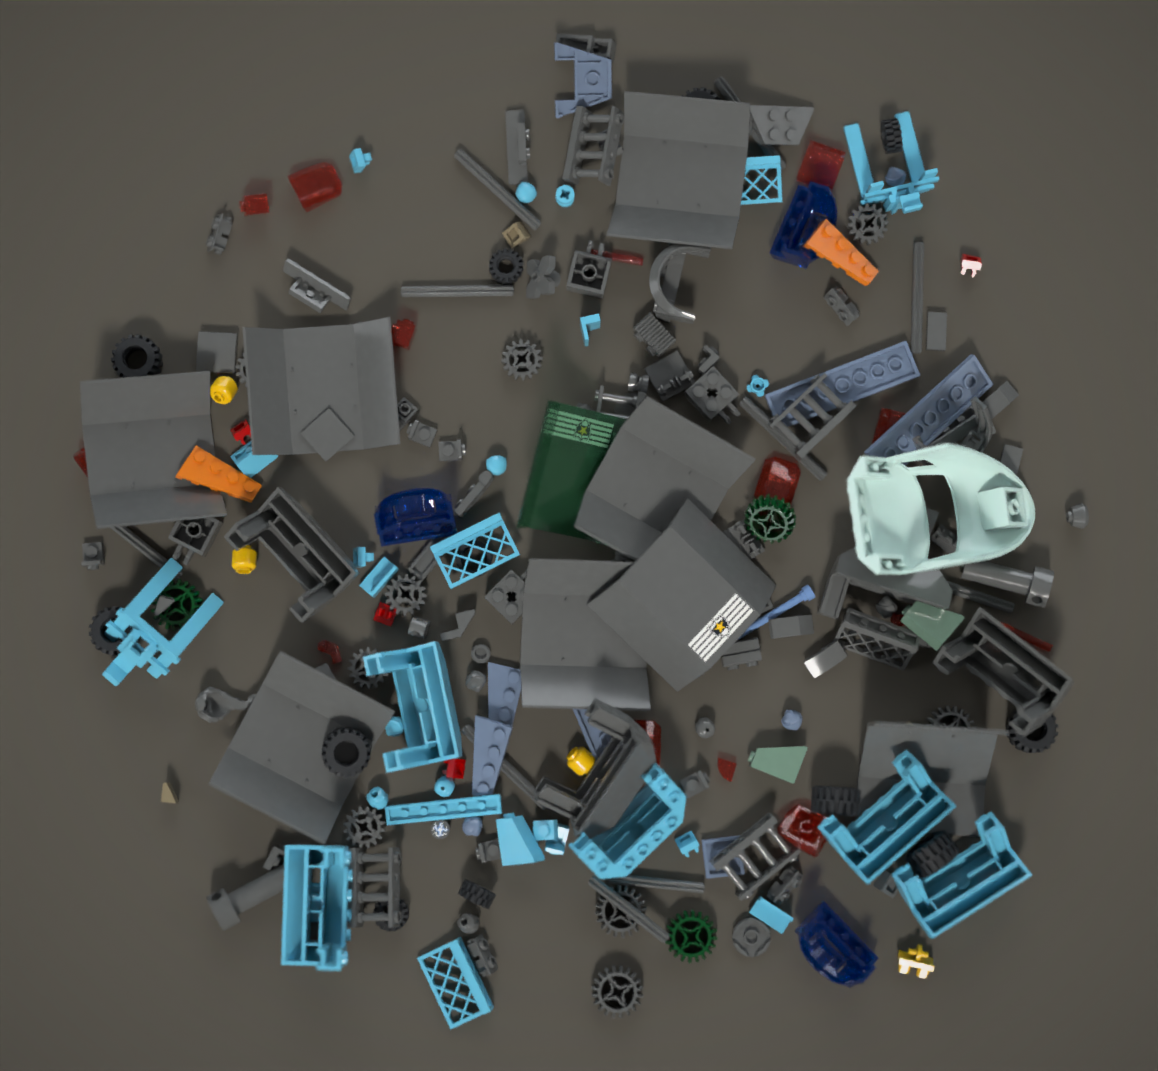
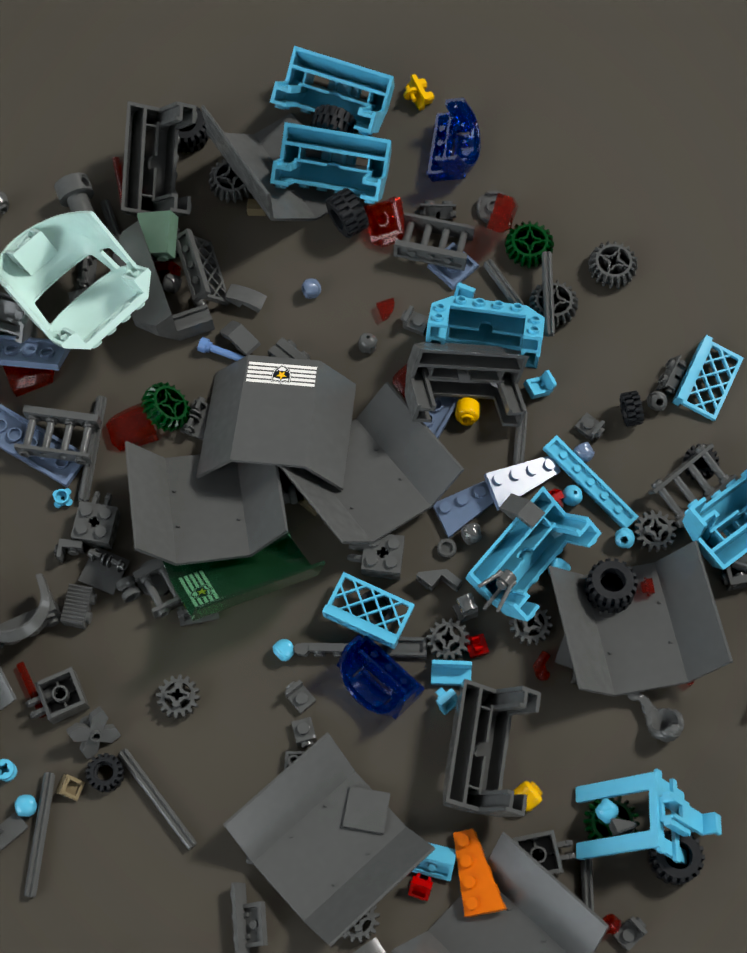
camera: 120 degrees left, 15 degrees down
yellow head [210,376,238,404] -> none
clear red brick [391,319,417,350] -> none
dark grey tile [431,820,450,839] -> none
medium azure slope [496,813,545,866] -> none
medium azure bracket [532,820,558,840] -> none
medium azure panel [580,314,601,346] -> none
sand green slope [747,746,808,784] -> none
medium azure panel [749,896,794,934] -> none
none -> dark grey plant [478,569,517,612]
none -> clear red slope [487,193,519,233]
none -> dark grey slope [499,493,545,529]
none -> medium azure piece [595,798,619,824]
none -> clear red plate [602,914,621,934]
none -> clear red plate [640,577,655,597]

